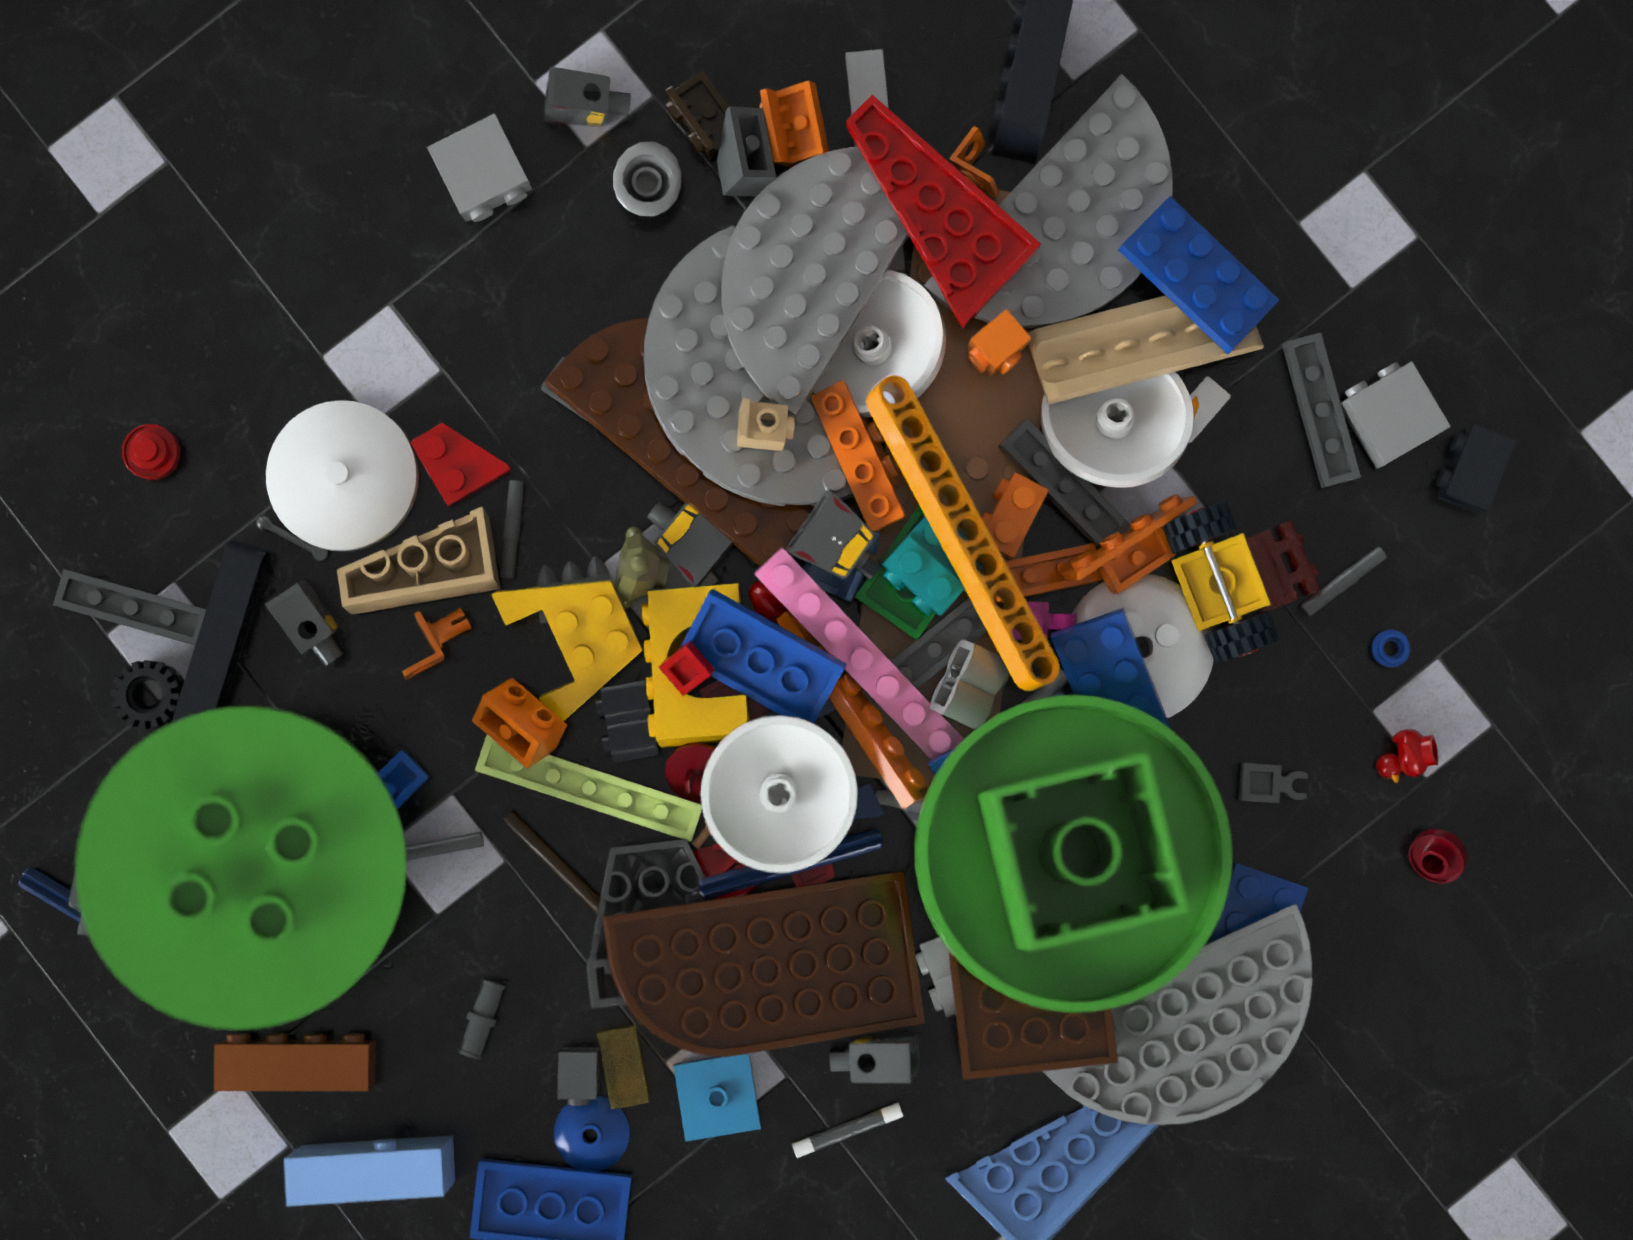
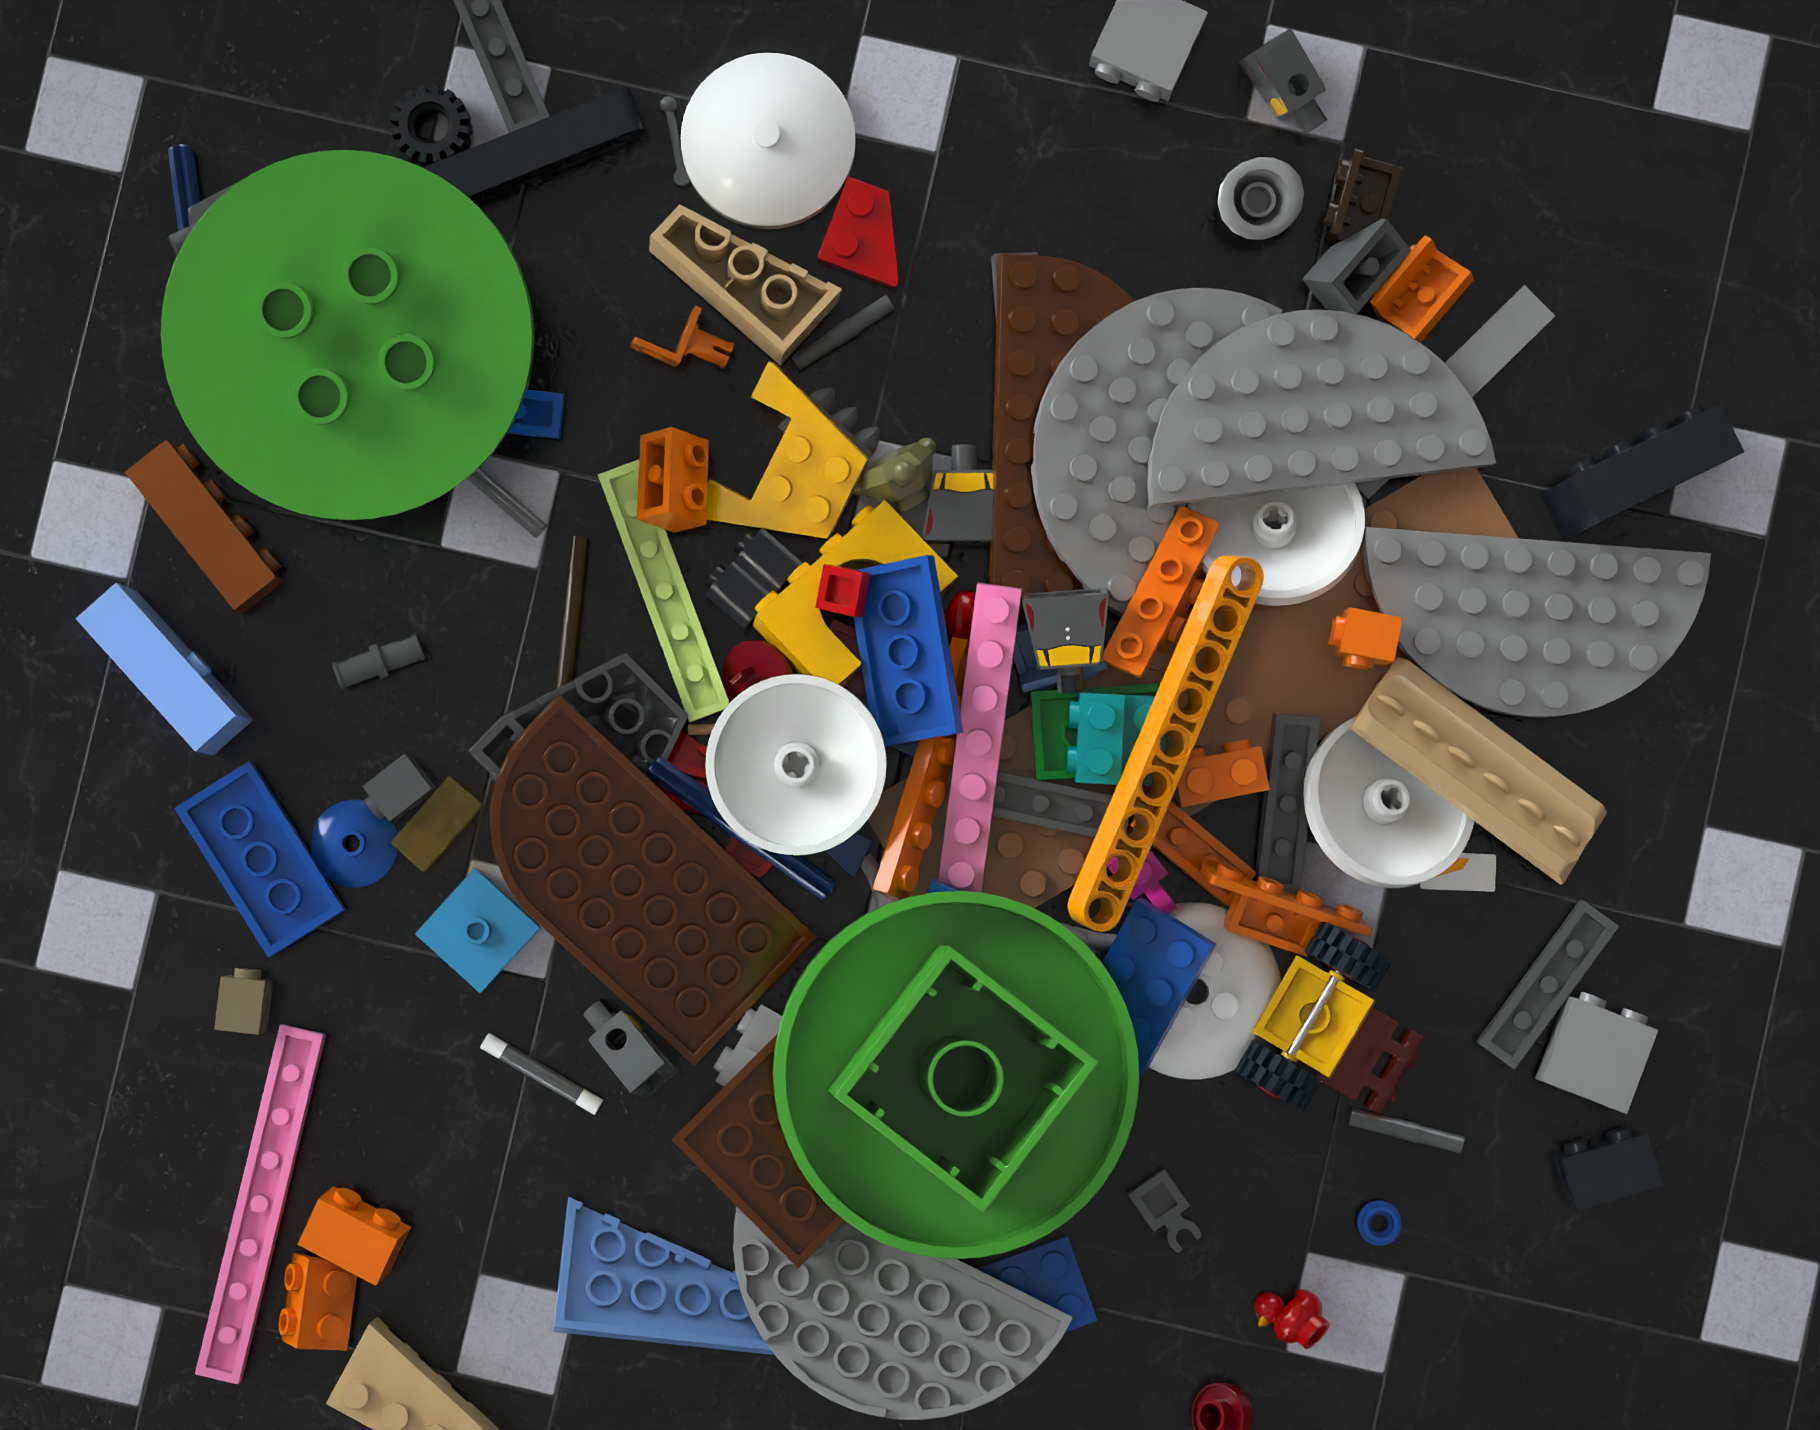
camera: 50 degrees right, 0 degrees up
dark grey torso [265,578,343,666] -> none
tan brick [737,398,795,451] -> none
red wing [846,95,1041,329] -> none
light grey brick [930,639,1009,729] -> none
orange bracket [949,126,999,198] -> none
blue plate [1118,196,1279,354] -> none

